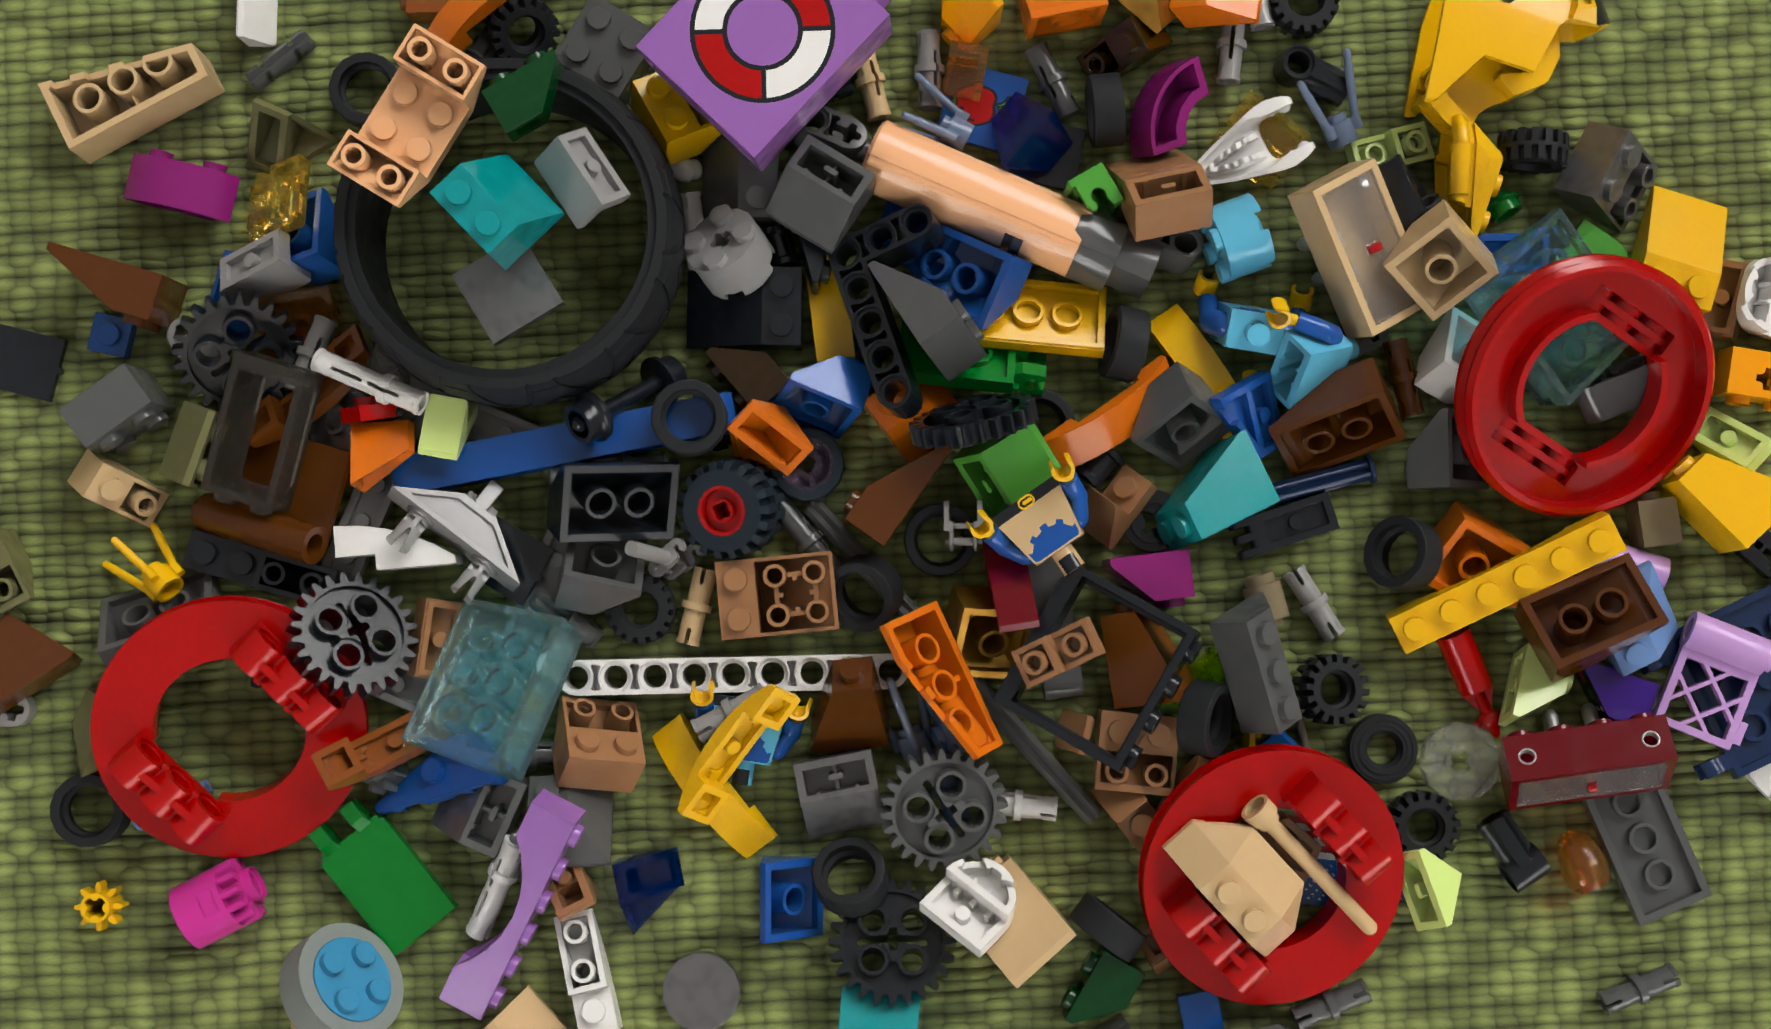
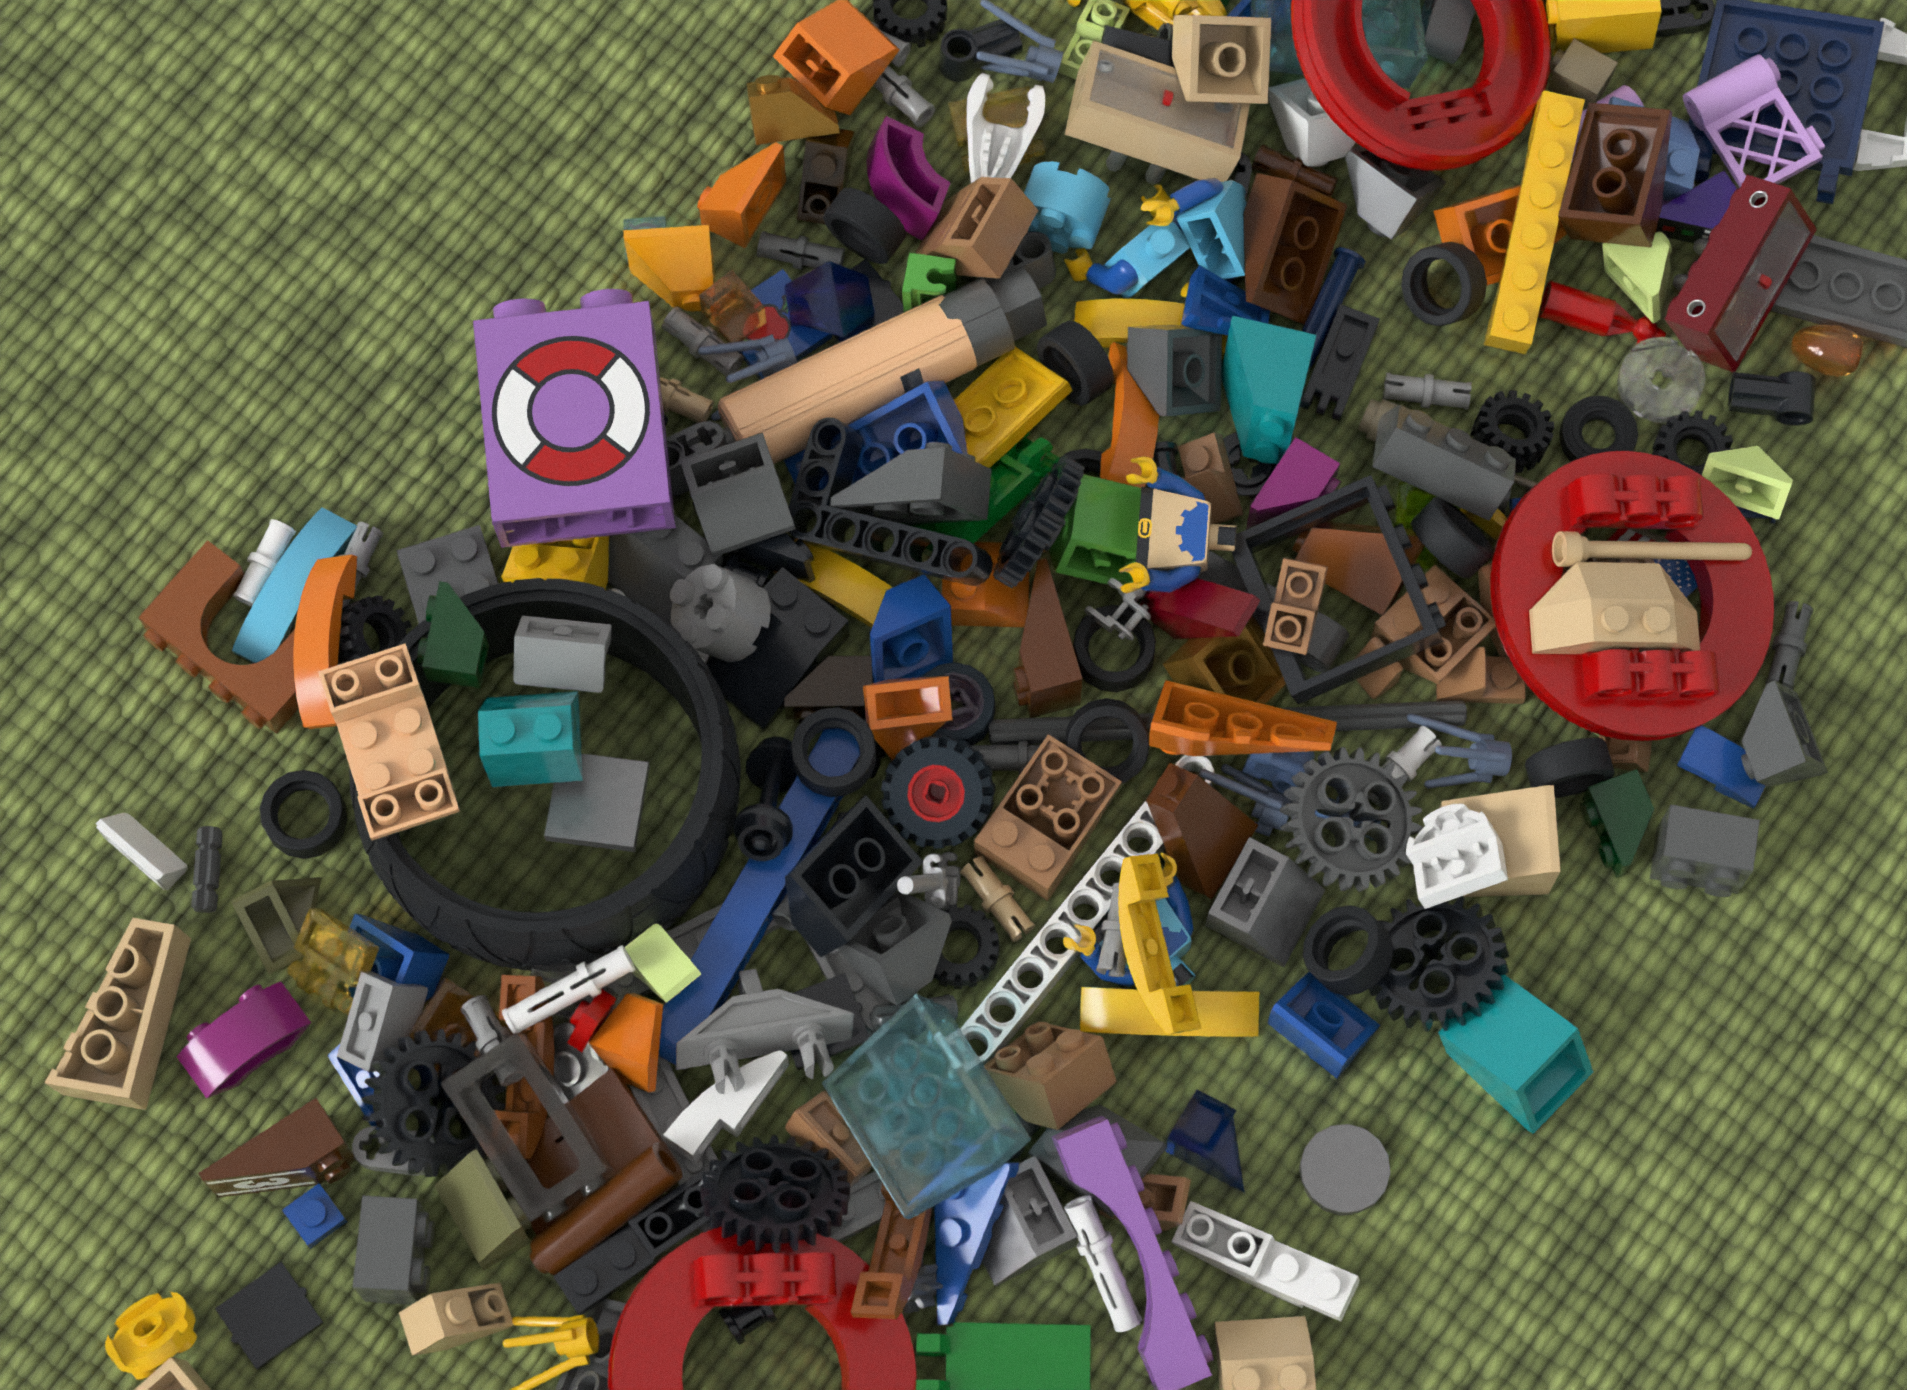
camera: 45 degrees left, 15 degrees down
none -> sand blue plant [1407,713,1512,789]

